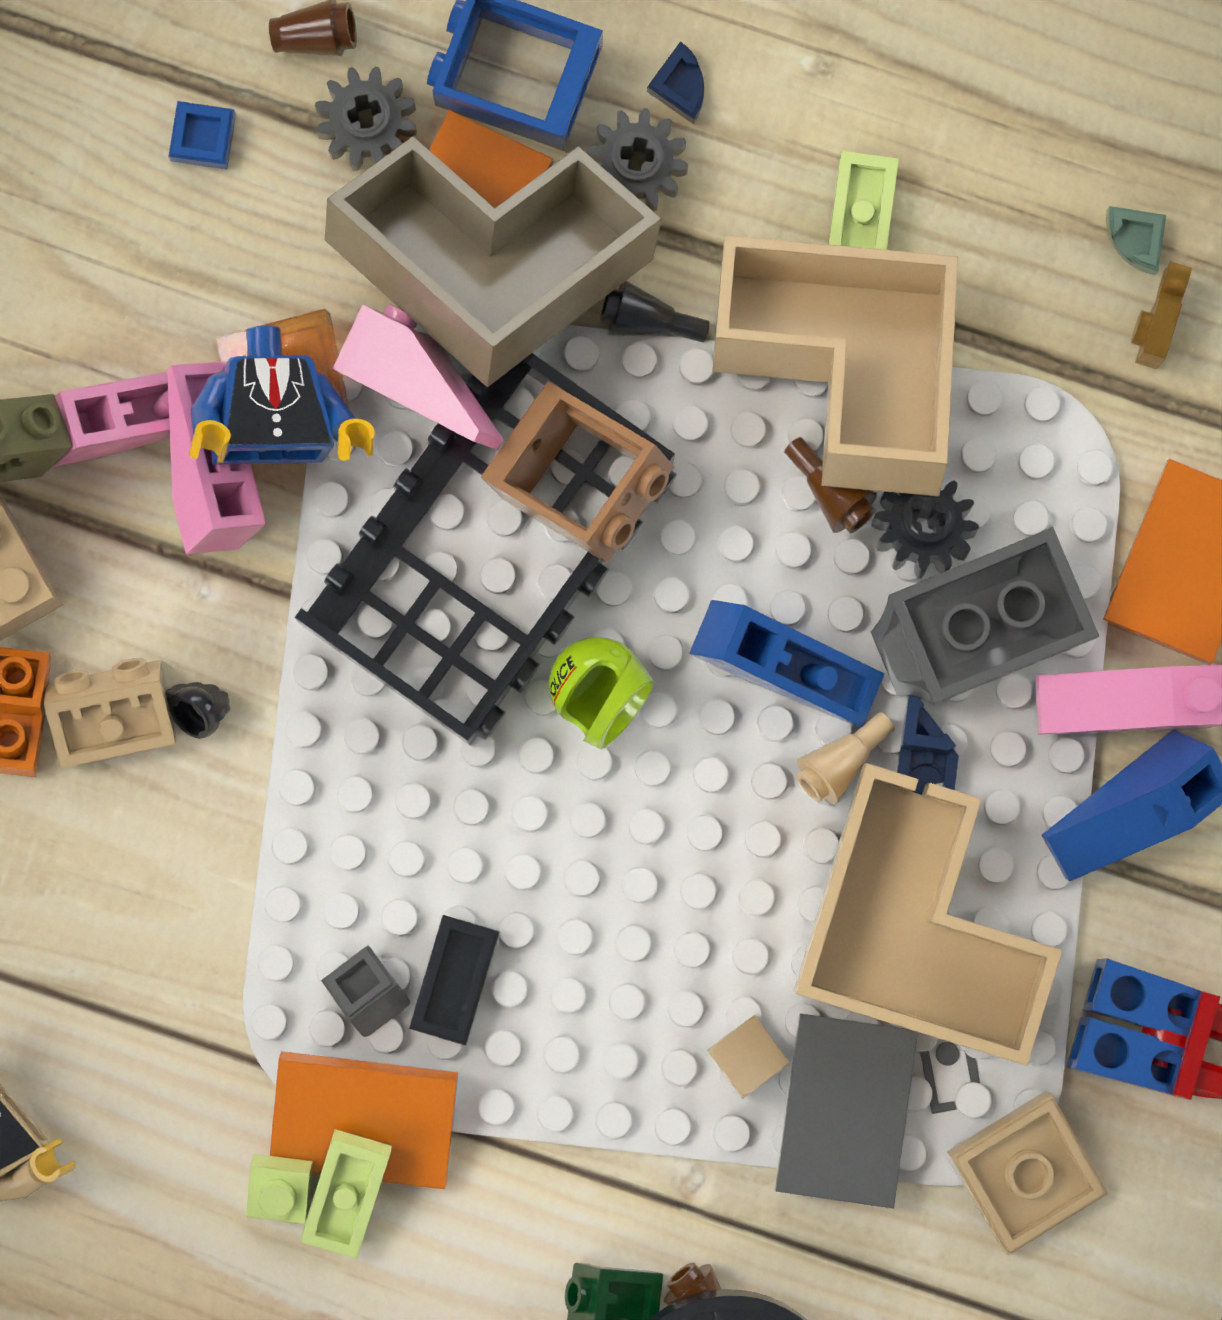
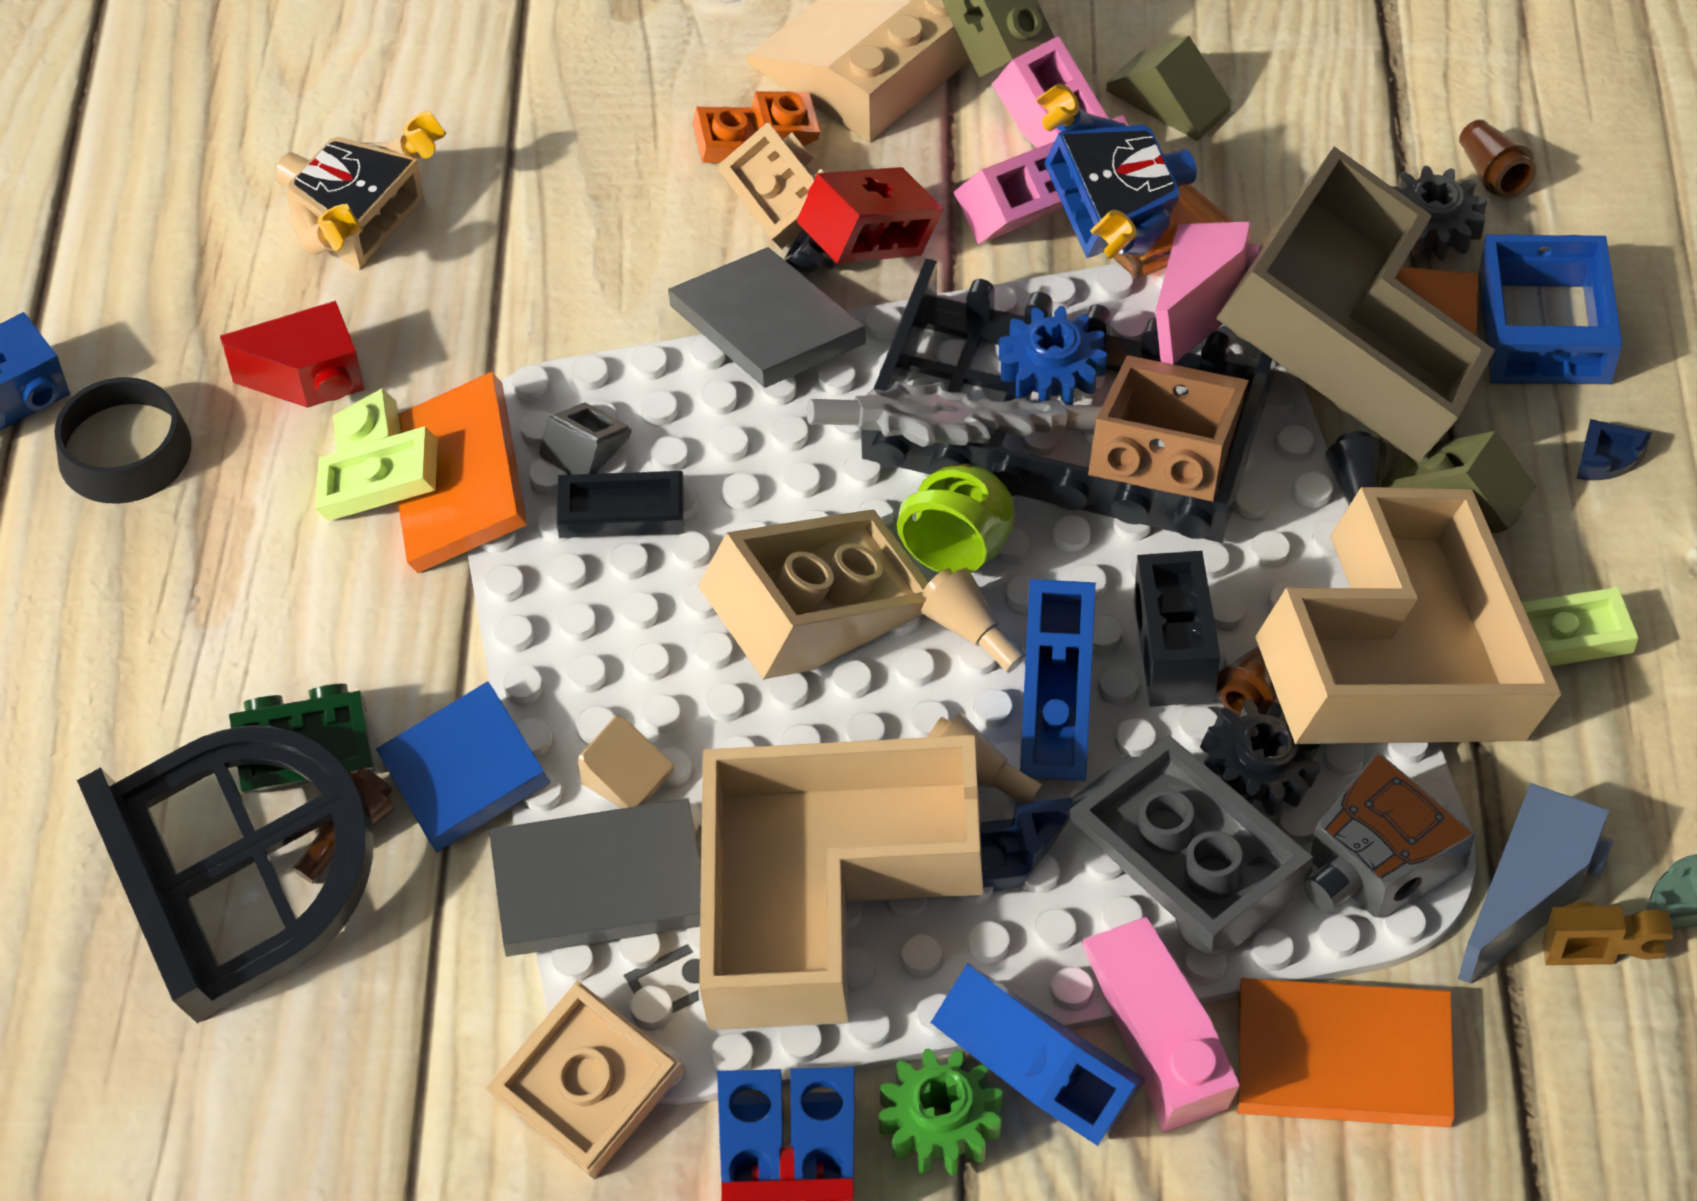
camera: 75 degrees right, 30 degrees down
blue tile [168,101,236,170] -> none
dark grey gear [587,108,688,212] -> none
none -> red slope [220,300,365,408]
none -> blue tile [376,681,551,852]
none -> dark grey tile [668,247,866,388]
none -> tan slope [698,509,929,680]
none -> red brick [796,167,944,264]
none -> light grey piece [807,381,1102,447]
none -> bright green gear [878,1048,1003,1176]
none -> tan cone [921,568,1026,673]
none -> blue gear [999,306,1107,405]
none -> olive slope [1106,36,1231,141]
none -> black brick [1133,550,1221,707]
none -> torso [1304,752,1475,918]
none -> olive slope [1382,431,1536,533]
none -> sand blue slope [1458,783,1614,984]

